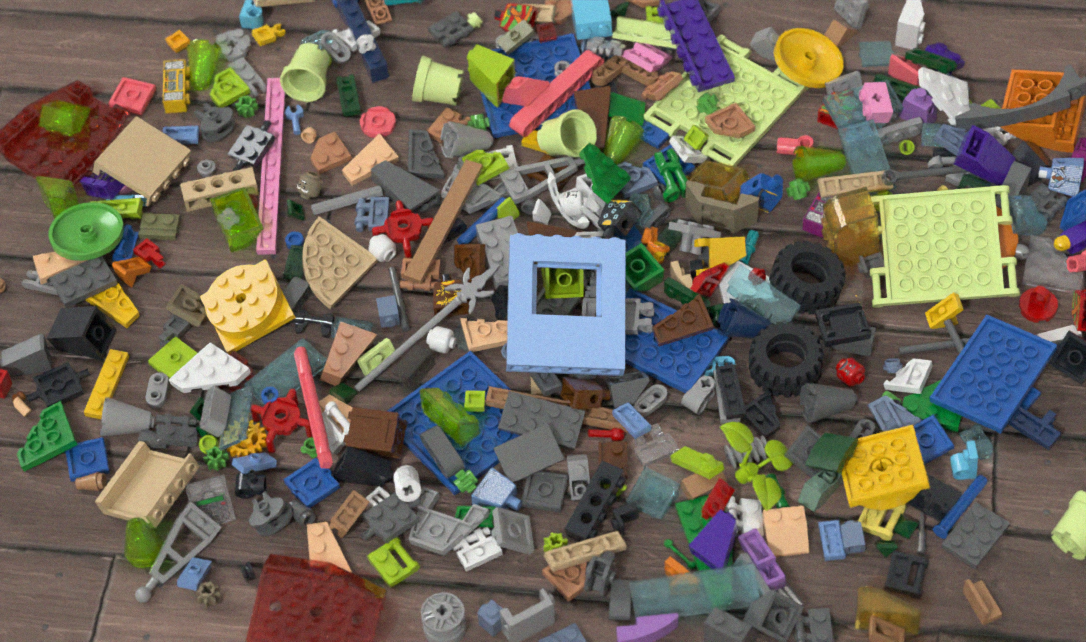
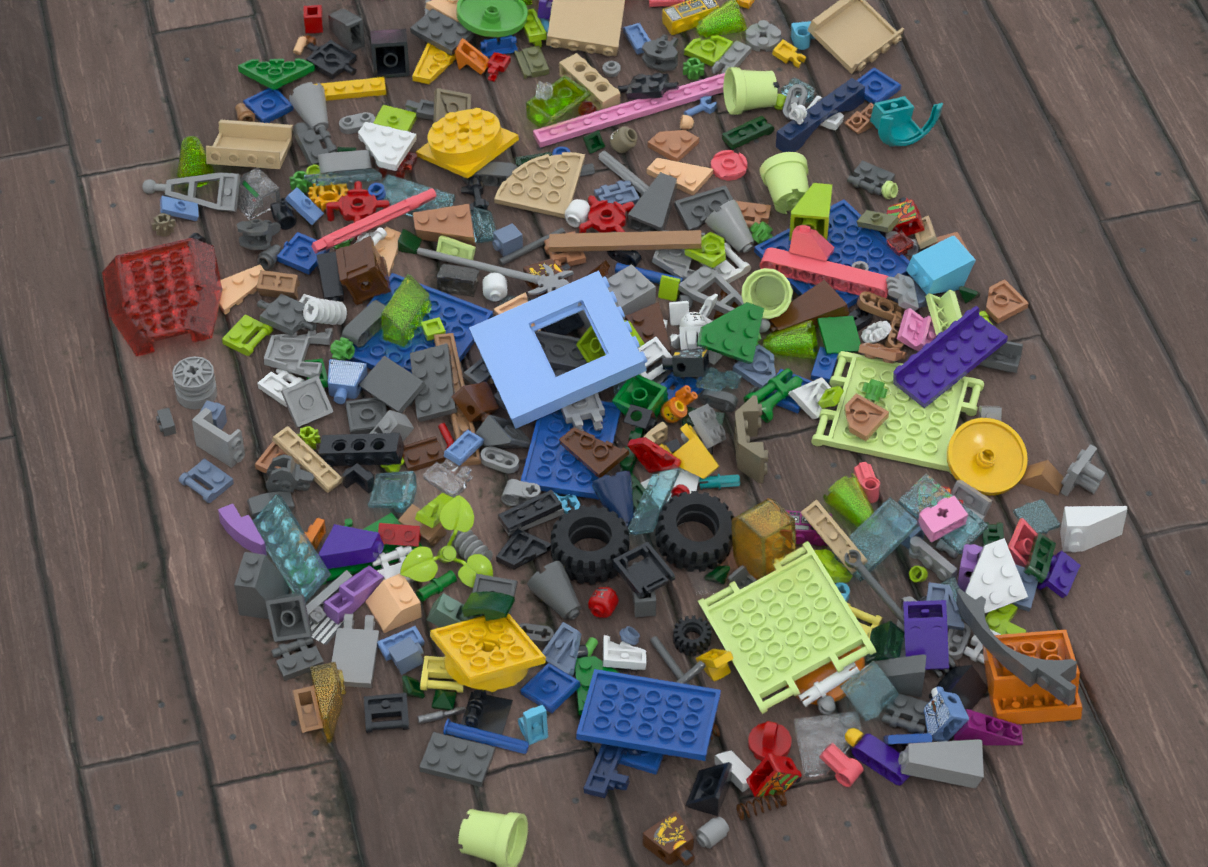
camera: 65 degrees right, 5 degrees down
clear yellow slope [687,161,750,204] -> none
blue torso [740,173,783,213] -> none
bright green gear [786,178,810,200] -> none
clear light blue plate [960,424,993,460] -> none
medium nougat panel [963,579,1002,625] -> none
none -> light grey tile [329,614,380,688]
none -> black bracket [624,404,658,434]
none -> black tyre [673,615,711,656]
none -> dark green slope [704,565,731,585]
none -> white pin [798,662,860,707]
none -> white gear [861,321,891,343]

